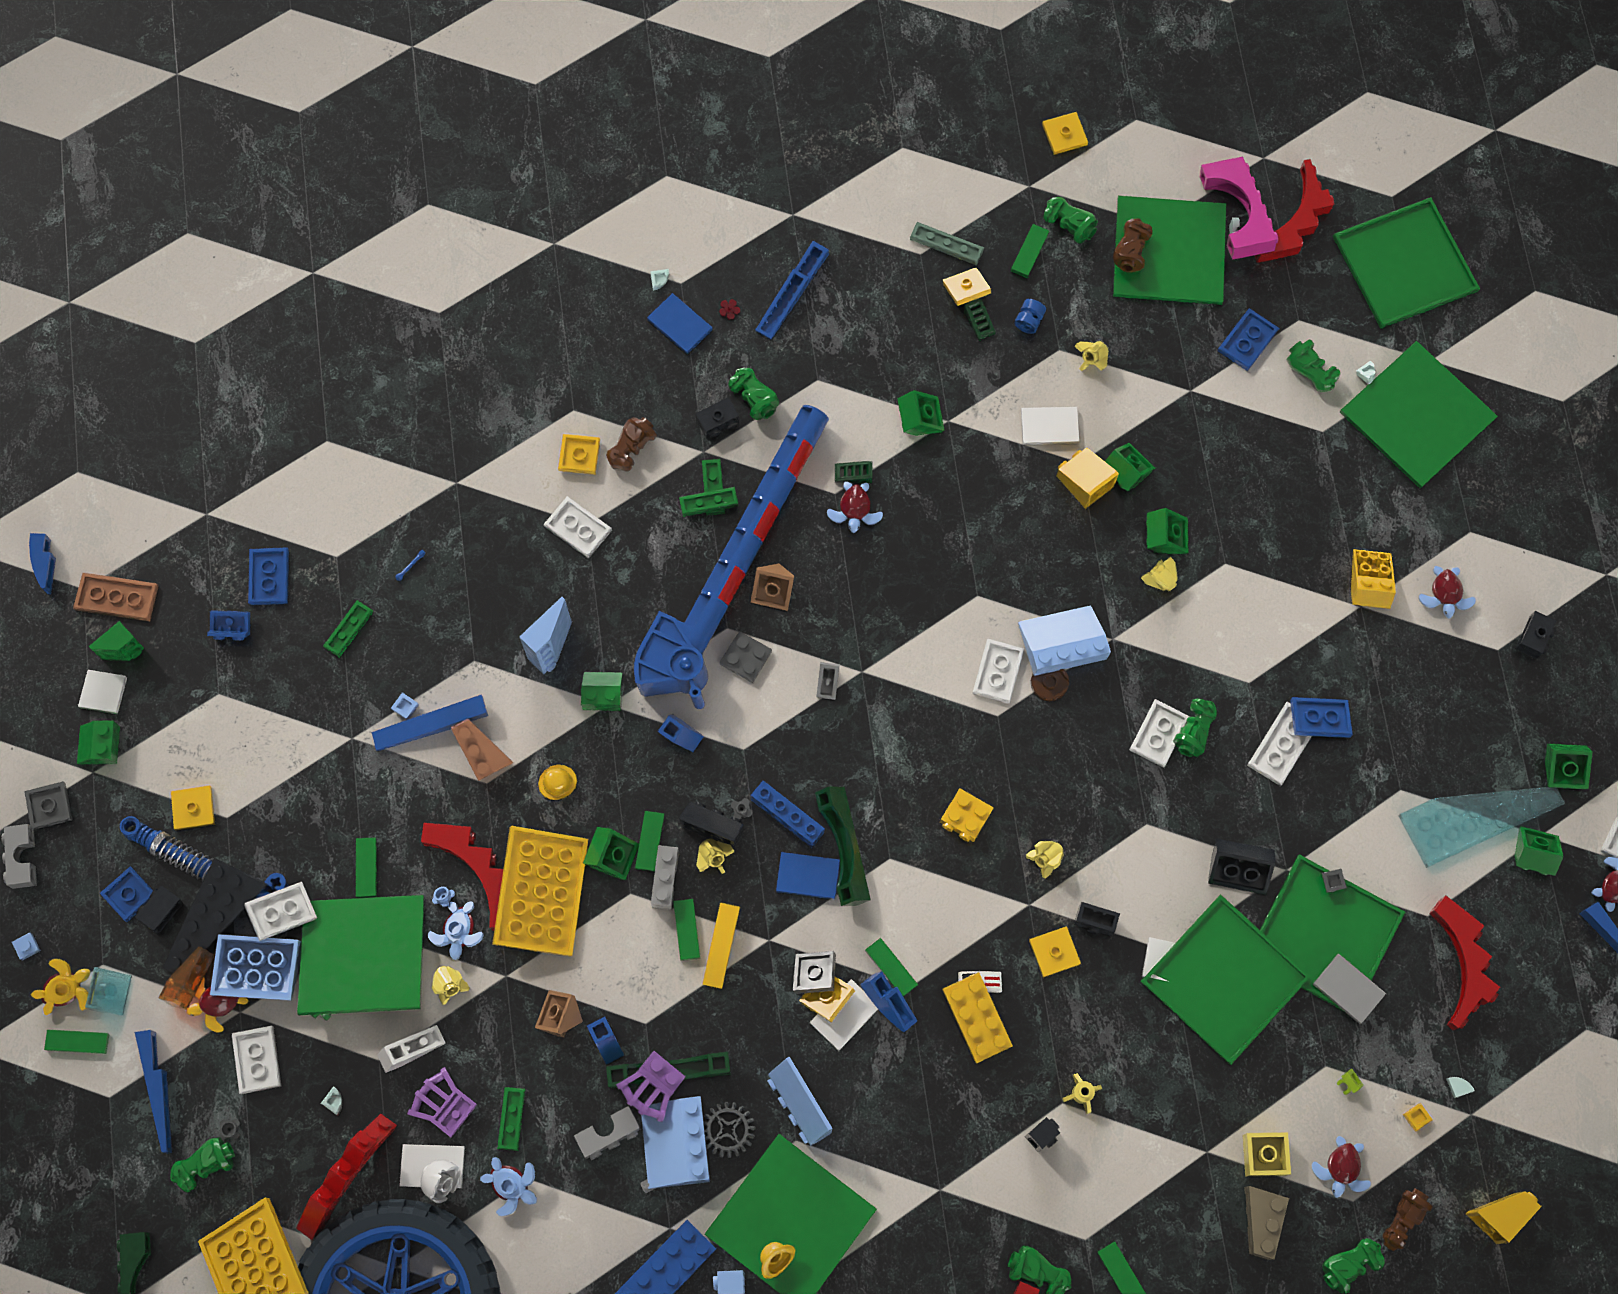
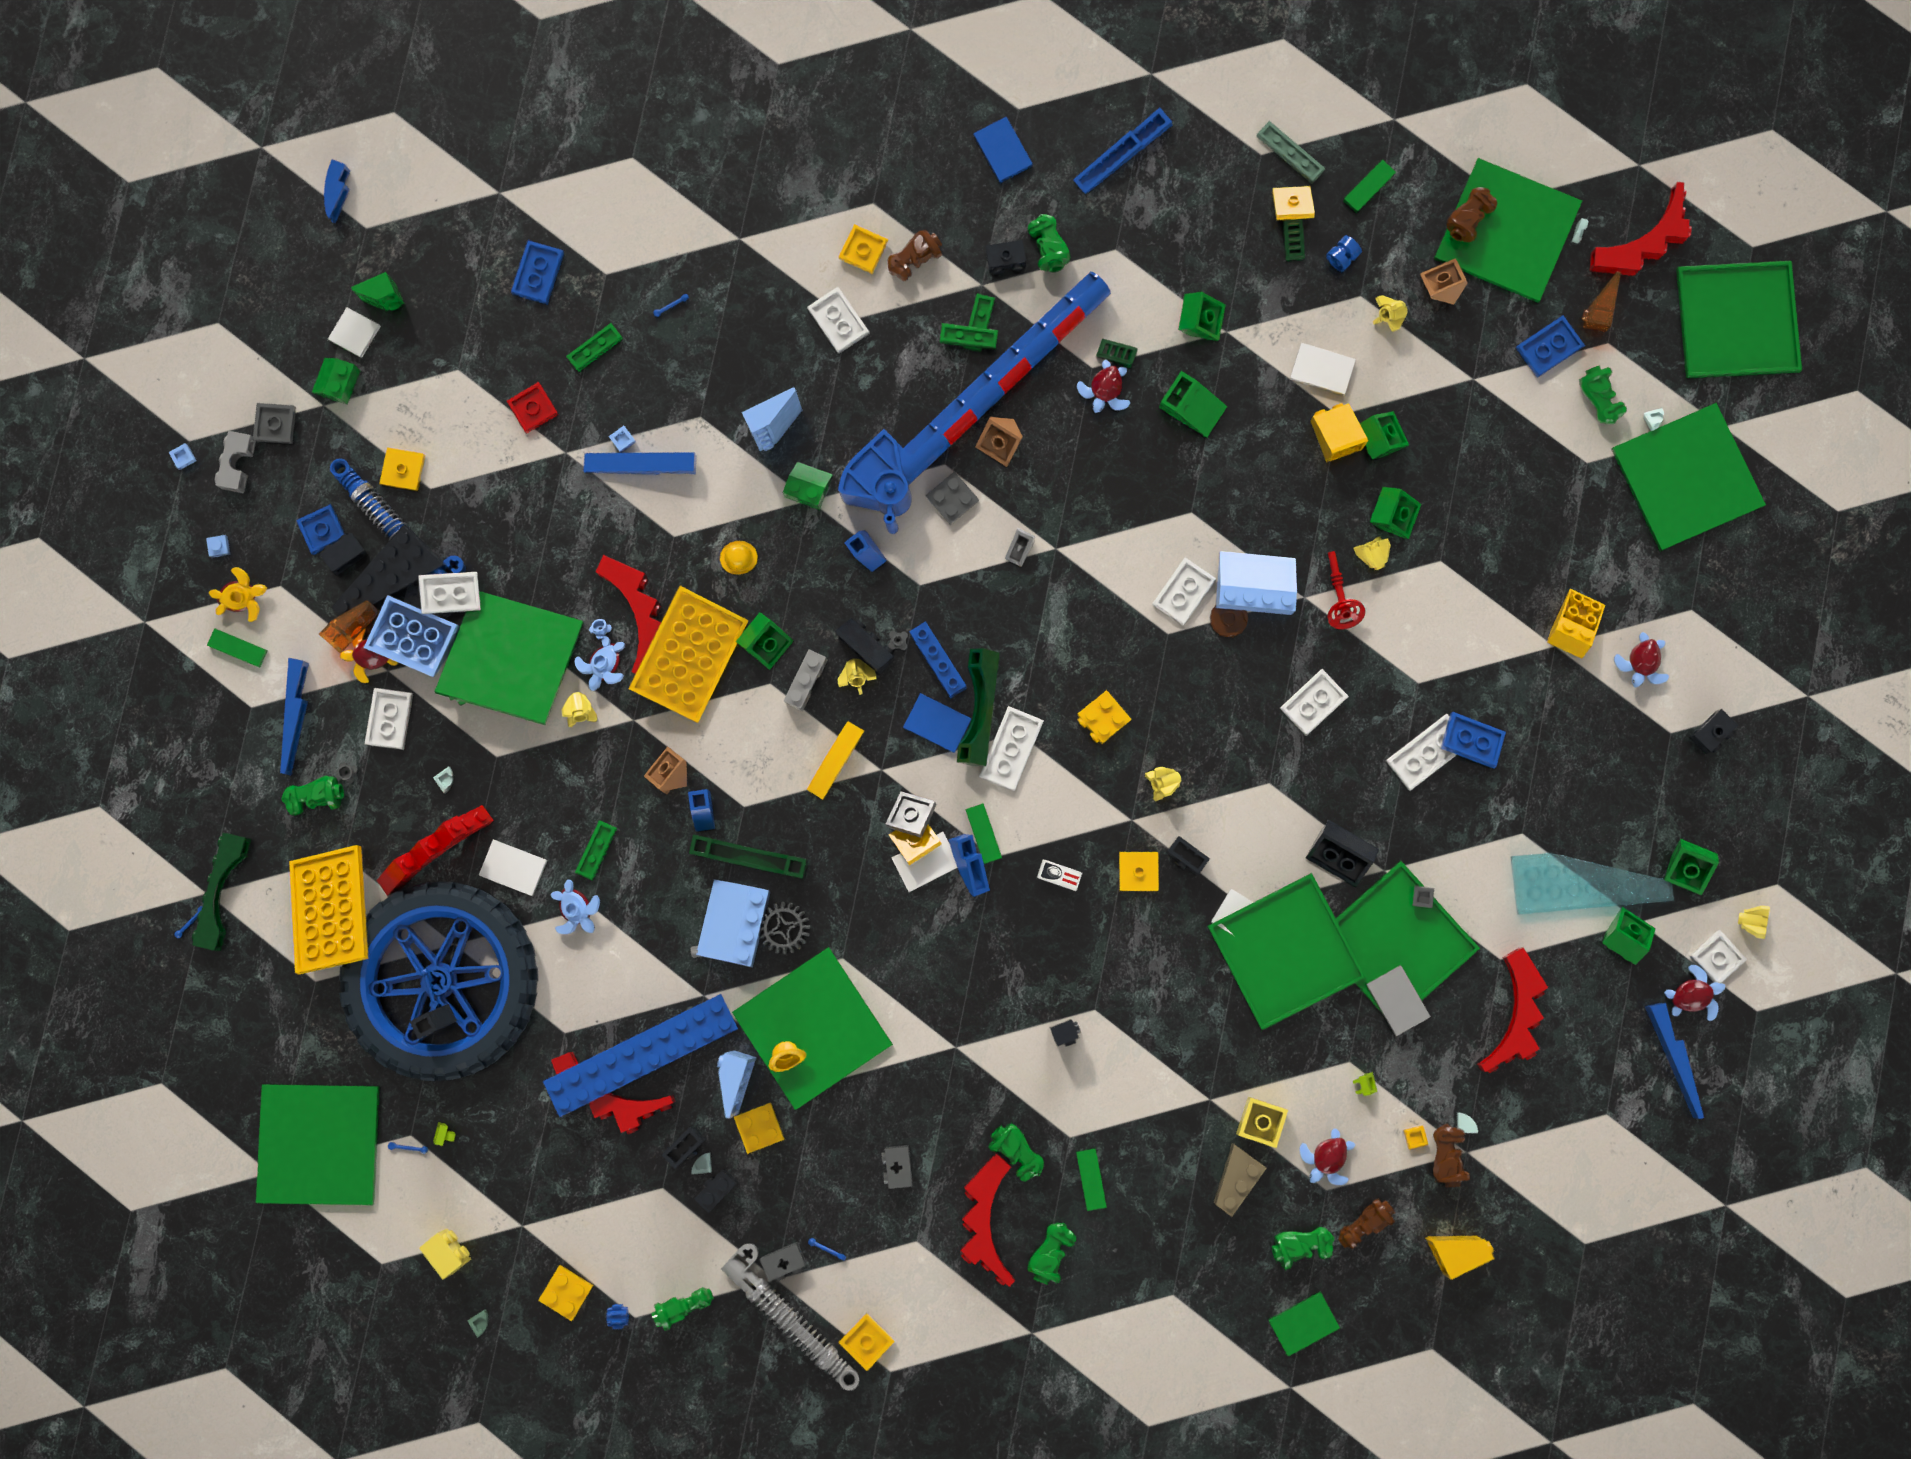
camera: 30 degrees right, 10 degrees up
nougat tile [73,573,159,622] -> none
clear light blue slope [85,967,132,1015] -> none
blue bracket [207,610,250,640] -> none
green tile [356,838,377,898] -> none
white slope [377,1025,445,1073] -> none
medium lavender plate [407,1067,477,1138] -> none
white cylinder [421,1160,461,1203] -> none
nougat wedge [451,719,513,781] -> none
light grey arch [574,1106,641,1160] -> none
medium lavender plate [616,1051,685,1122] -> none
green tile [635,811,665,872] -> none
light aqua tile [651,269,669,291] -> none
green tile [673,899,700,961] -> none
dark red plant [719,299,740,320] -> none
light blue slope [767,1057,832,1146] -> none
yellow plate [942,972,1013,1063] -> none
yellow plate [1042,112,1088,155] -> none
green animal [1043,197,1098,244] -> none
light yellow brick [1062,1073,1102,1114] -> none
green animal [1173,698,1217,757] -> none
dark pink arch [1199,156,1278,260] -> none
none -> red tile [507,382,559,434]
none -> white tile [979,706,1044,792]
none -> green slope [1159,371,1227,438]
none -> red dish [1327,551,1366,629]
none -> medium nougat slope [1420,258,1467,304]
none -> reddish brown animal [1433,1124,1470,1188]
none -> clear orange slope [1582,272,1621,332]

